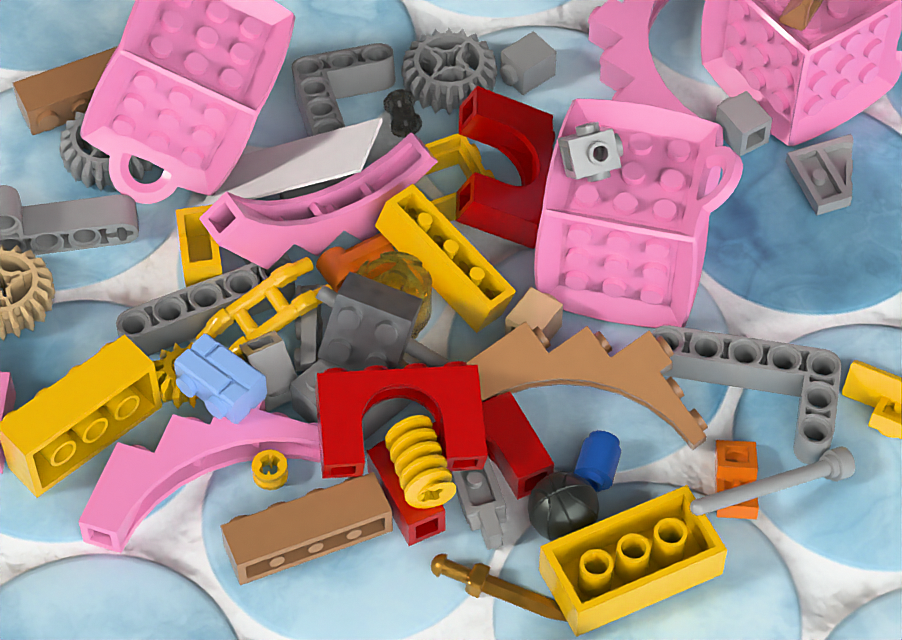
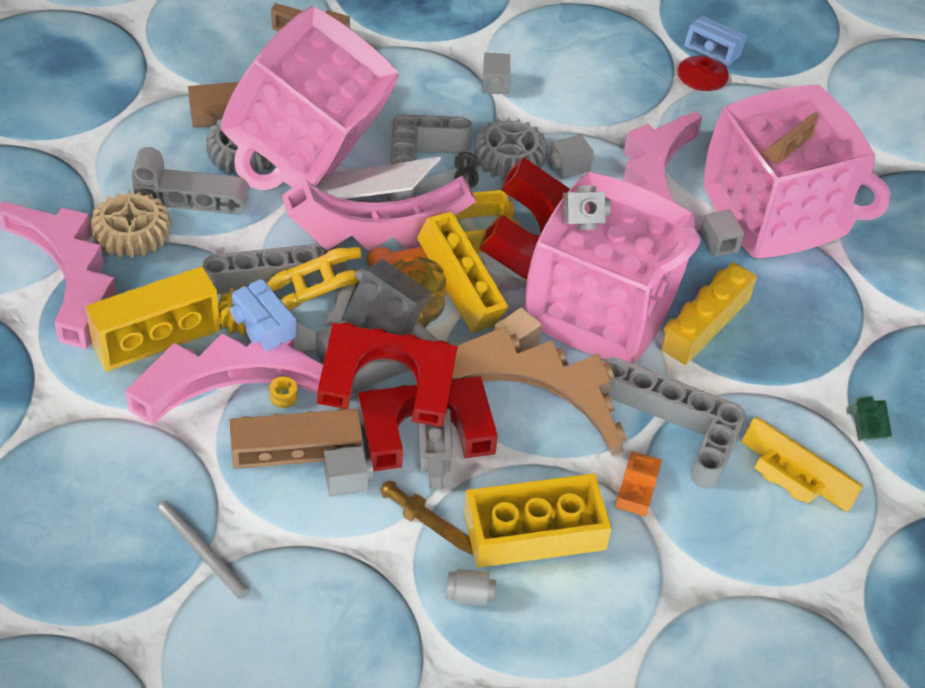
camera: 10 degrees right, 5 degrees down
yellow brick [175,205,223,287] -> none
light grey brick [239,330,297,397] -> none
yellow piece [385,415,456,509] -> none
pearl dark grey piece [527,472,599,541] -> none
blue brick [574,430,621,493] -> none
light grey piece [690,446,855,516] -> none
light grey wing [786,134,853,215] -> none
none -> light grey brick [324,446,373,496]
none -> yellow brick [661,262,757,366]

